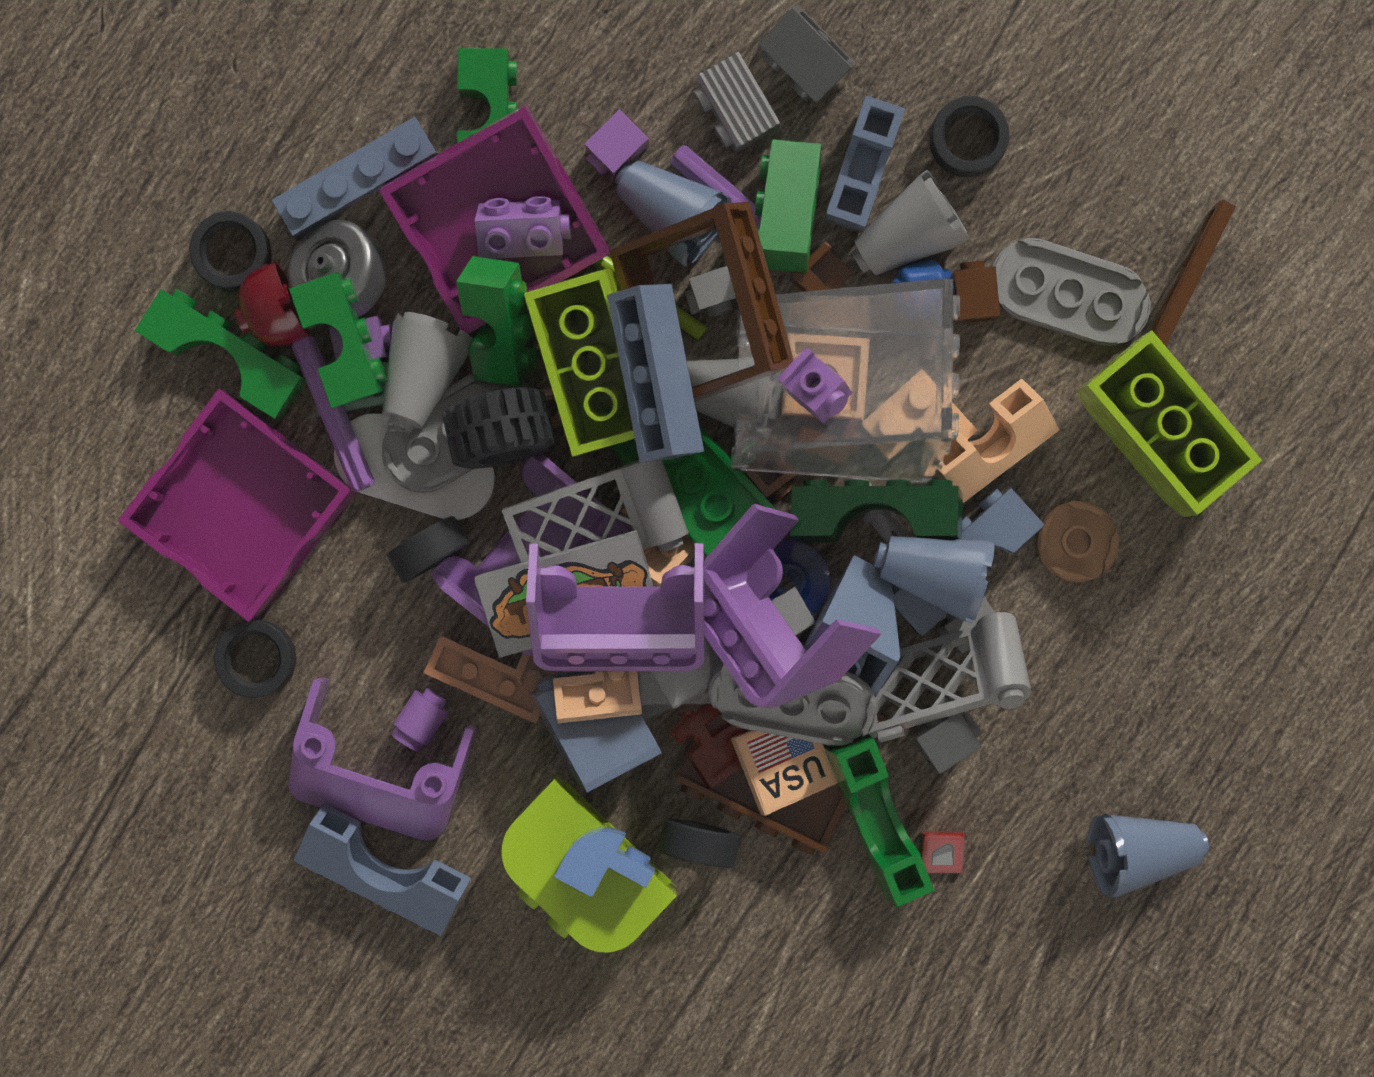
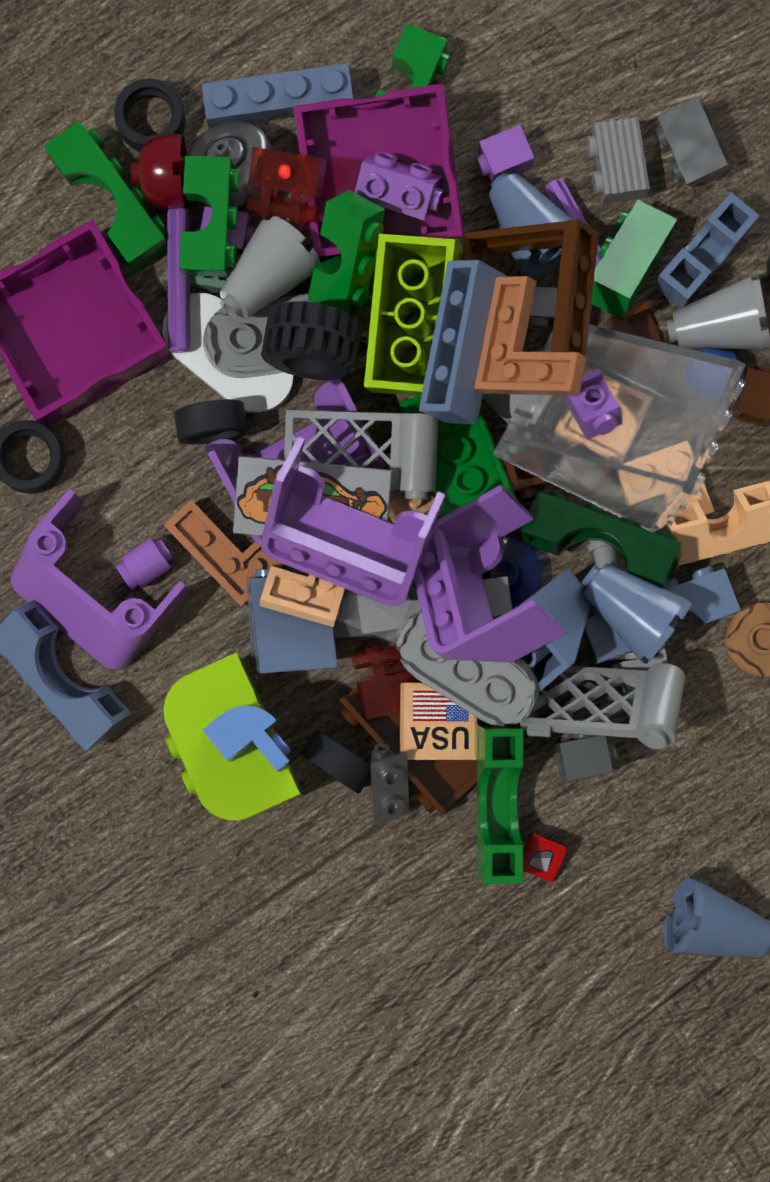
camera: 25 degrees right, 5 degrees down
none -> clear red plate [247,147,327,224]
none -> flat silver hinge [370,743,409,824]
none -> nougat plate [474,276,587,396]

